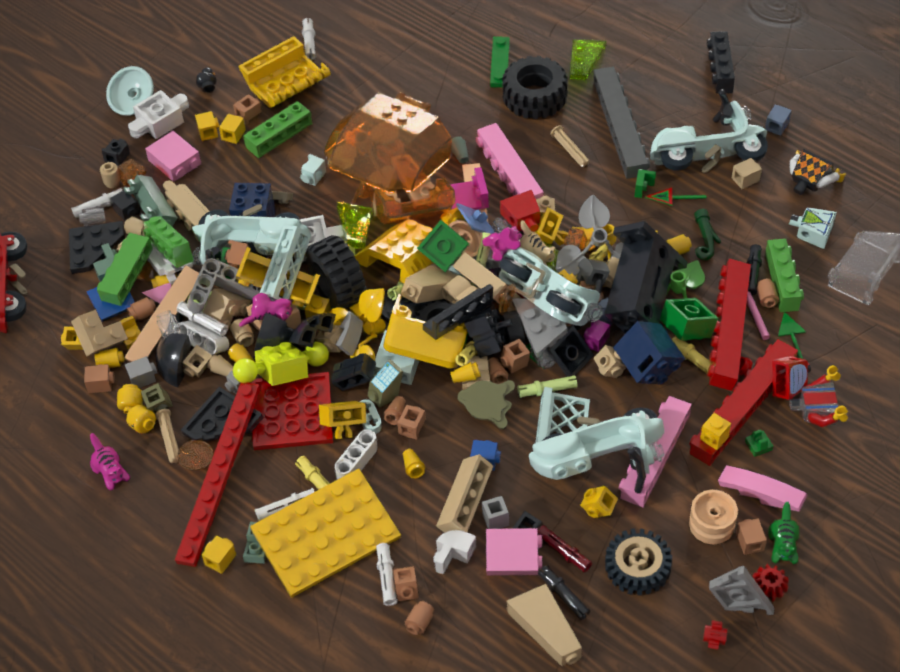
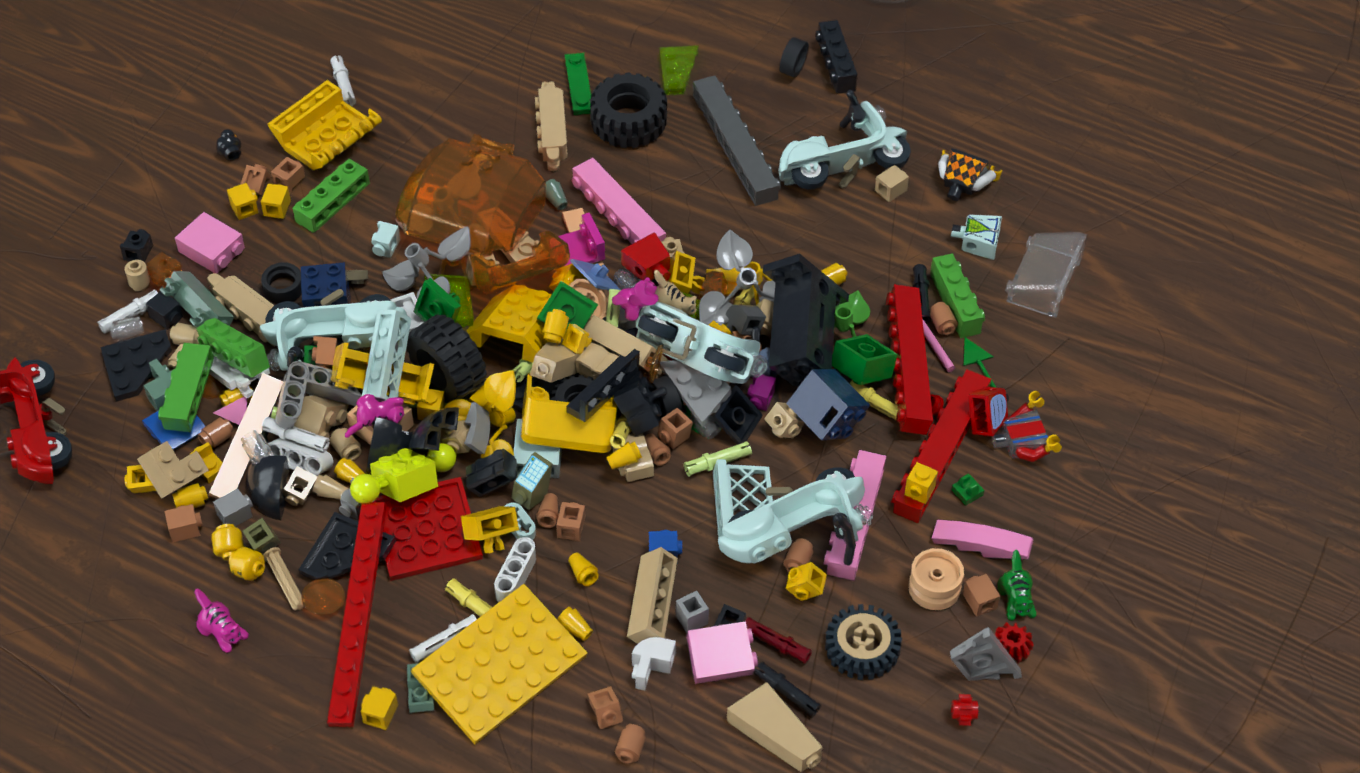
camera: 15 degrees left, 0 degrees up
light aqua dish [106,66,153,116] -> none
white brick [128,90,189,139] -> none
white pin [376,543,397,606] -> none
olive tile [458,380,515,429] -> none
tan axle [551,126,589,167] -> none
green bracket [634,169,656,198] -> none
green piece [645,188,707,206] -> none
dark green plant [694,209,721,260] -> none
sand blue brick [765,104,792,136] -> none
none -> nougat bracket [240,164,271,195]
none -> black tyre [261,262,302,303]
none -> light grey plant [382,226,471,300]
none -> green tile [413,278,461,322]
none -> tan hinge [535,81,567,171]
none -> yellow brick [542,309,569,344]
none -> yellow cone [557,607,593,641]
none -> yellow tile [562,324,592,354]
none -> black tyre [779,37,809,77]
none -> nougat brick [784,538,813,572]

